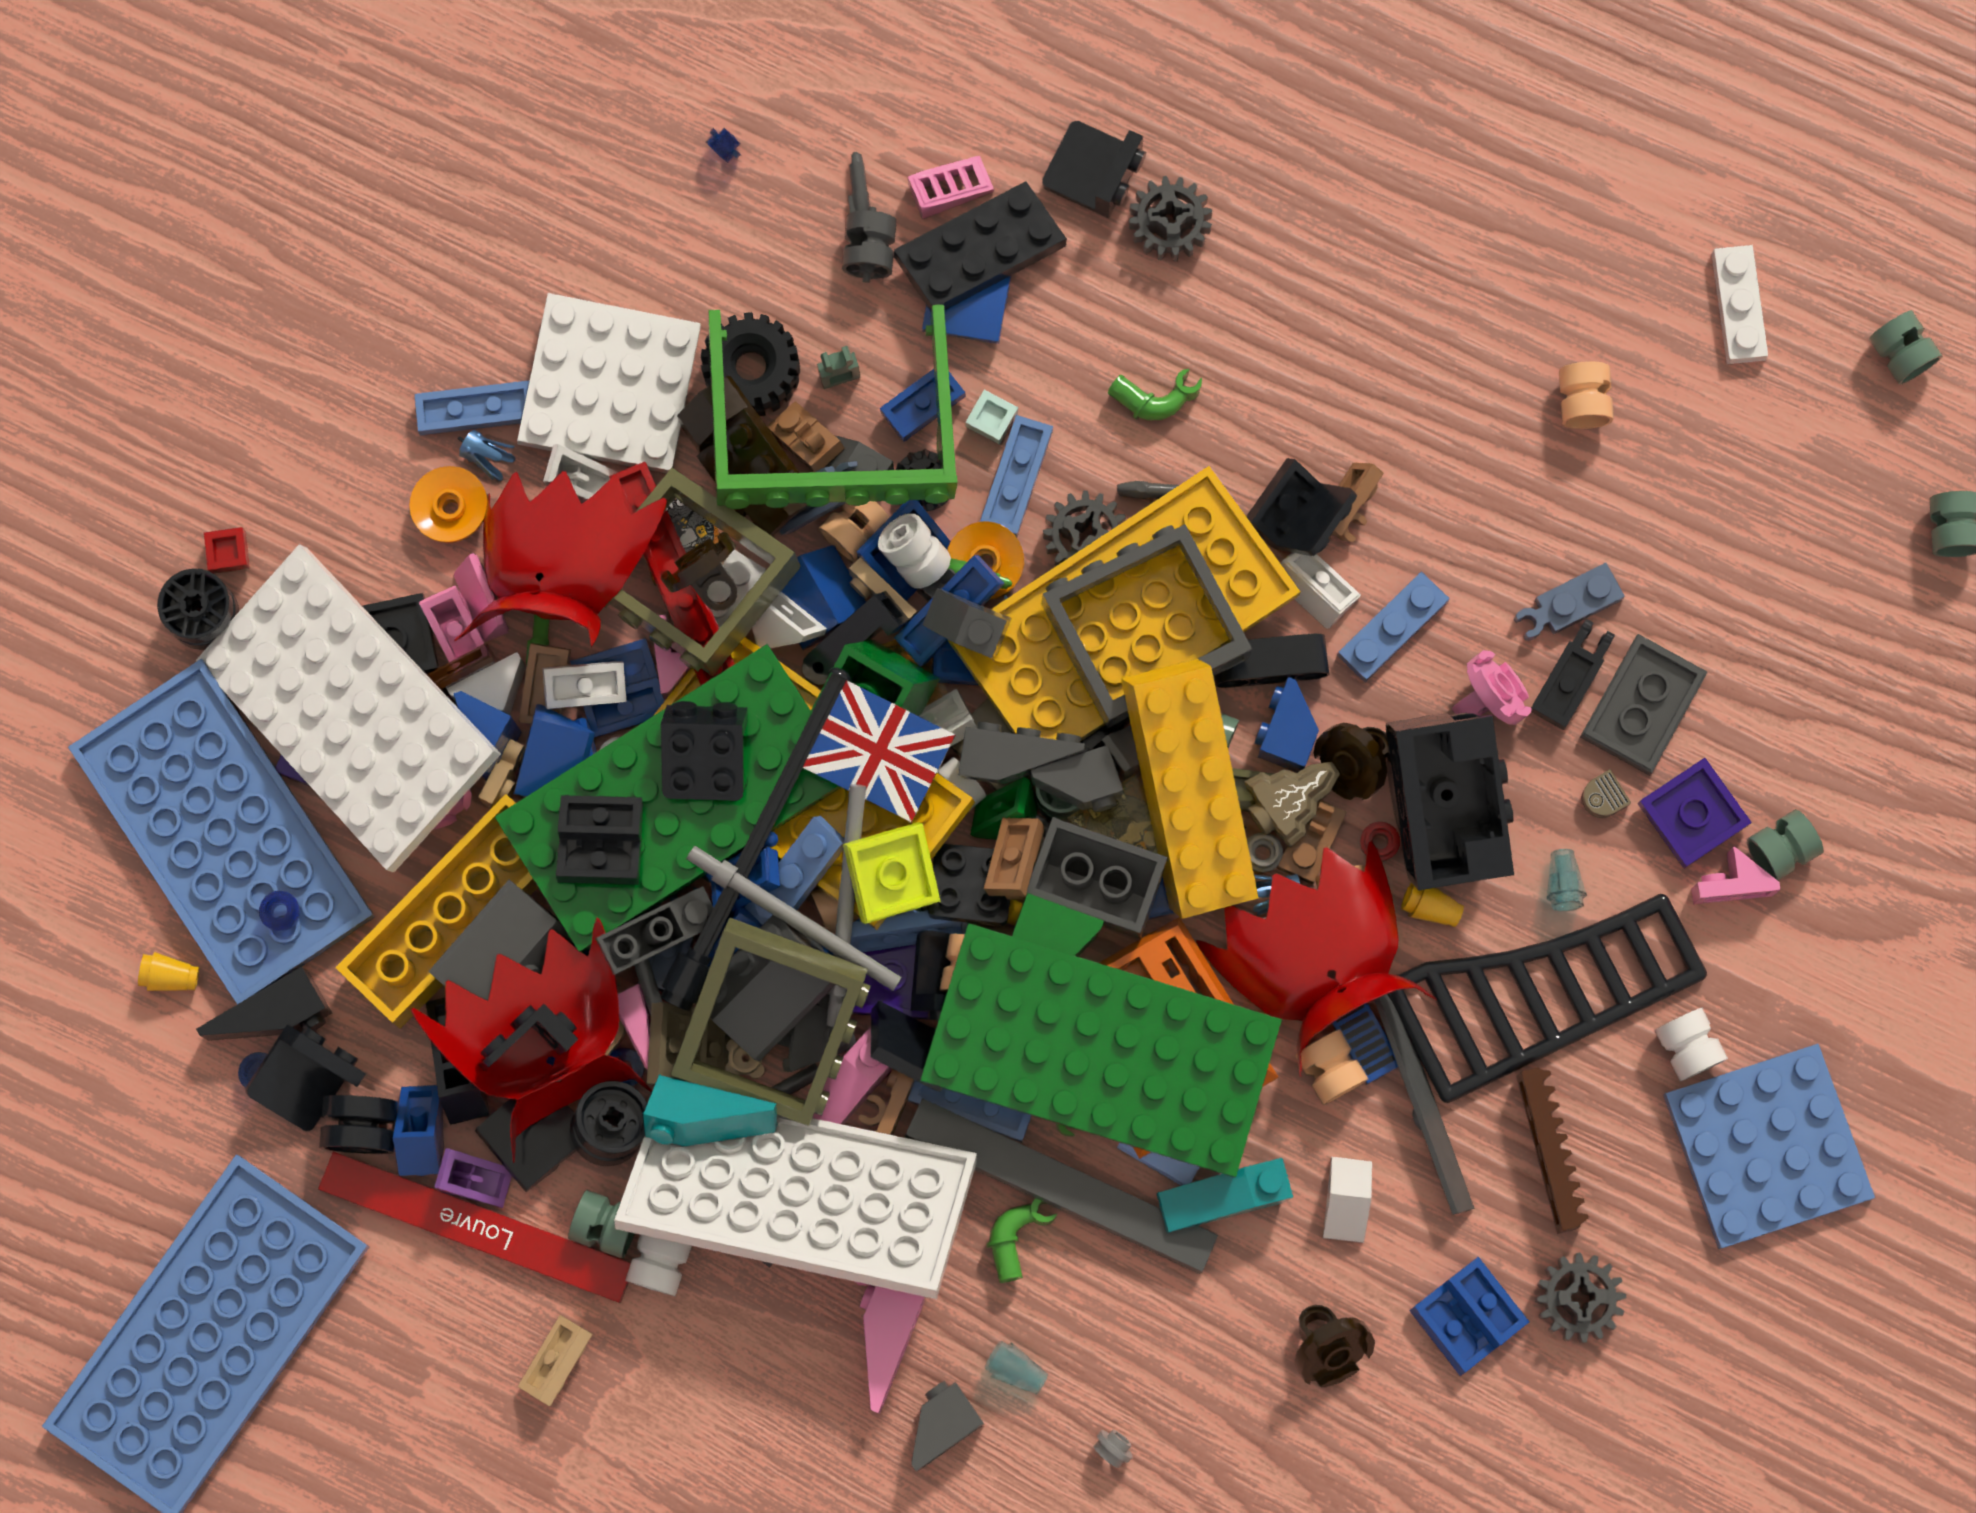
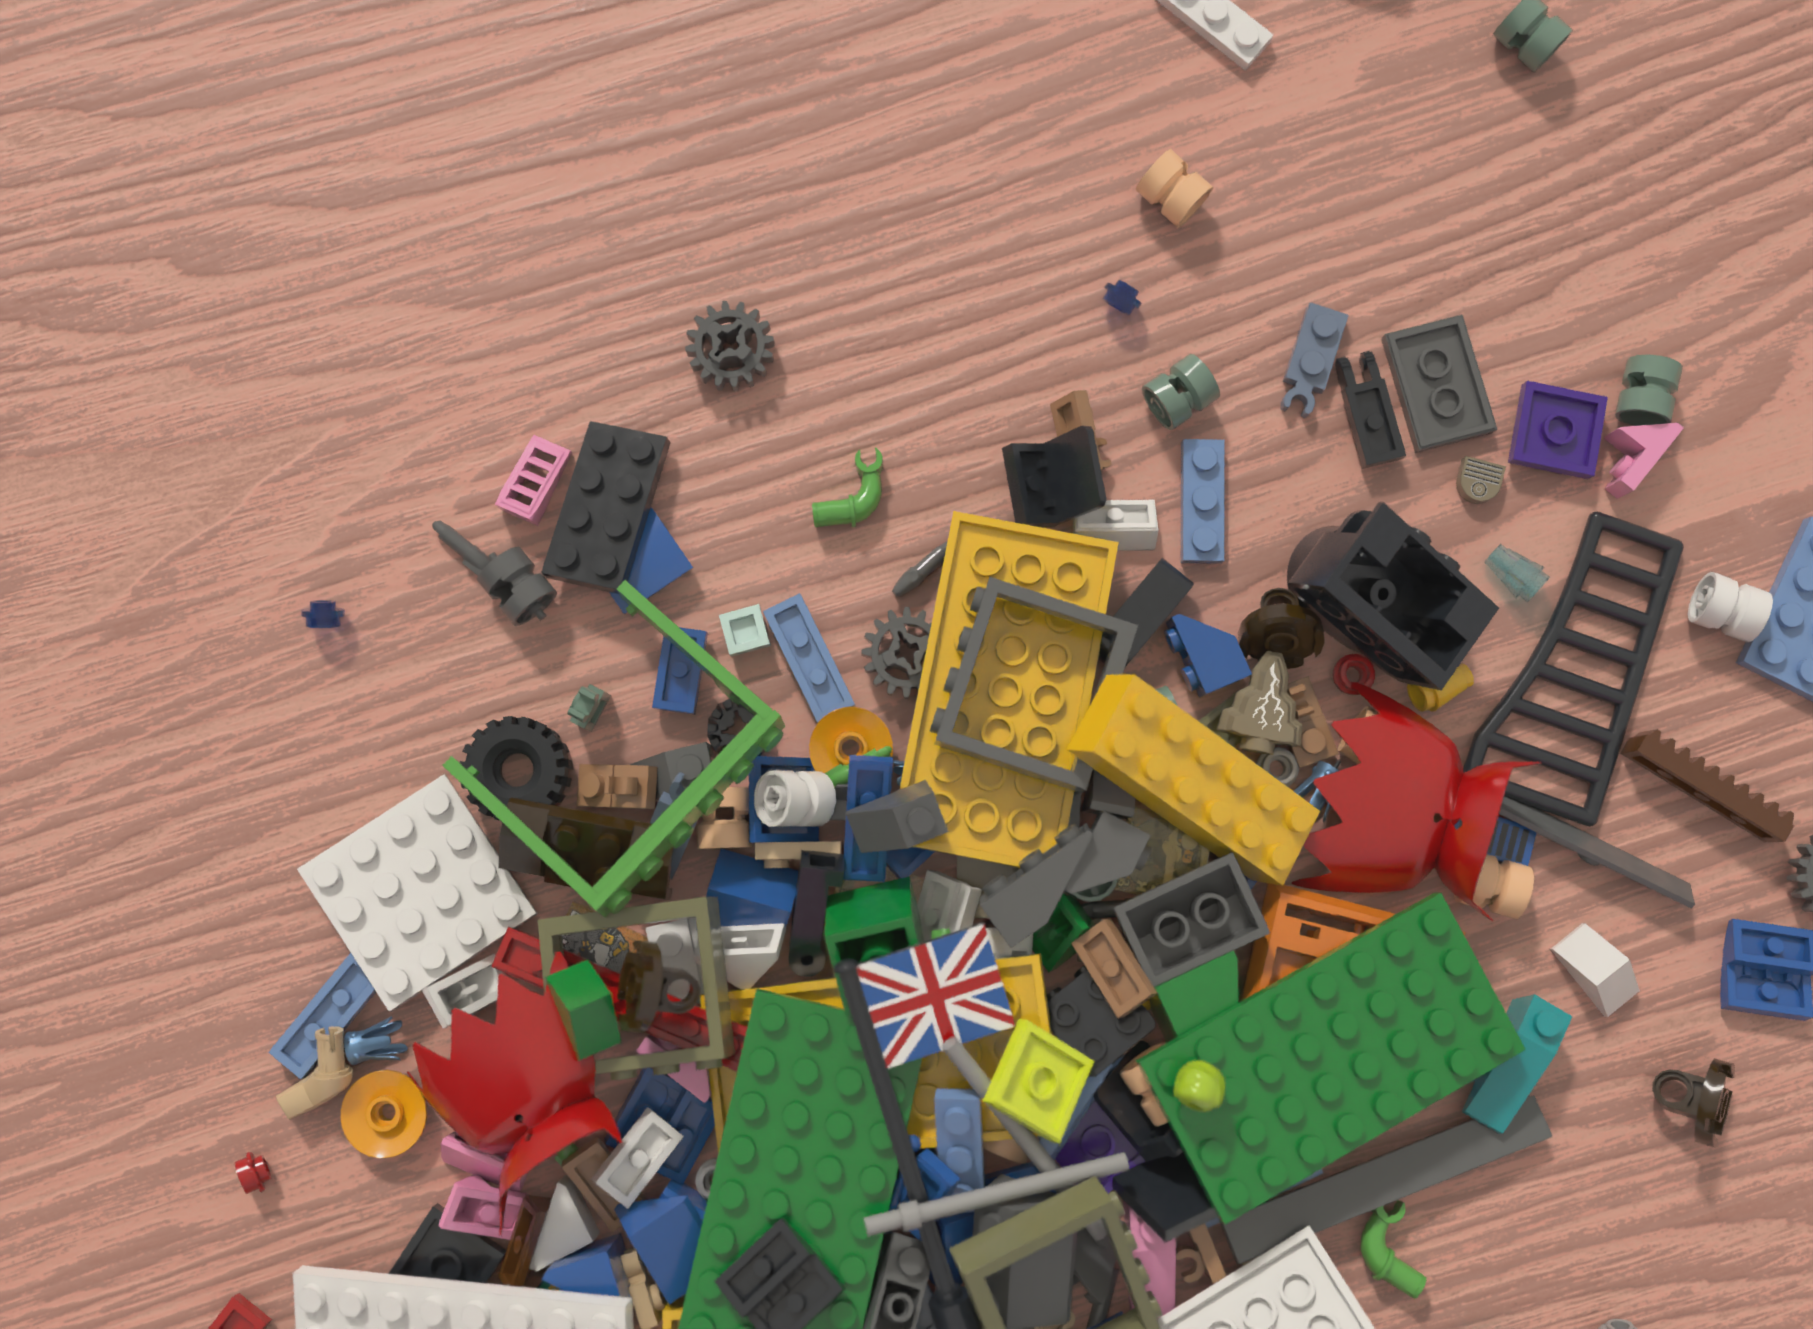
camera: 50 degrees left, 5 degrees up
black bracket [661,701,748,801] -> none
black bracket [1042,121,1147,218] -> none
bright pink tile [1452,650,1531,725] -> none
none -> red plate [235,1152,271,1194]
none -> tan arm [276,1026,353,1120]
none -> green slope [545,960,621,1061]
none -> clear blue plate [1102,280,1142,316]
none -> sand green wheel [1142,354,1220,431]
none -> lime piece [1174,1061,1226,1112]

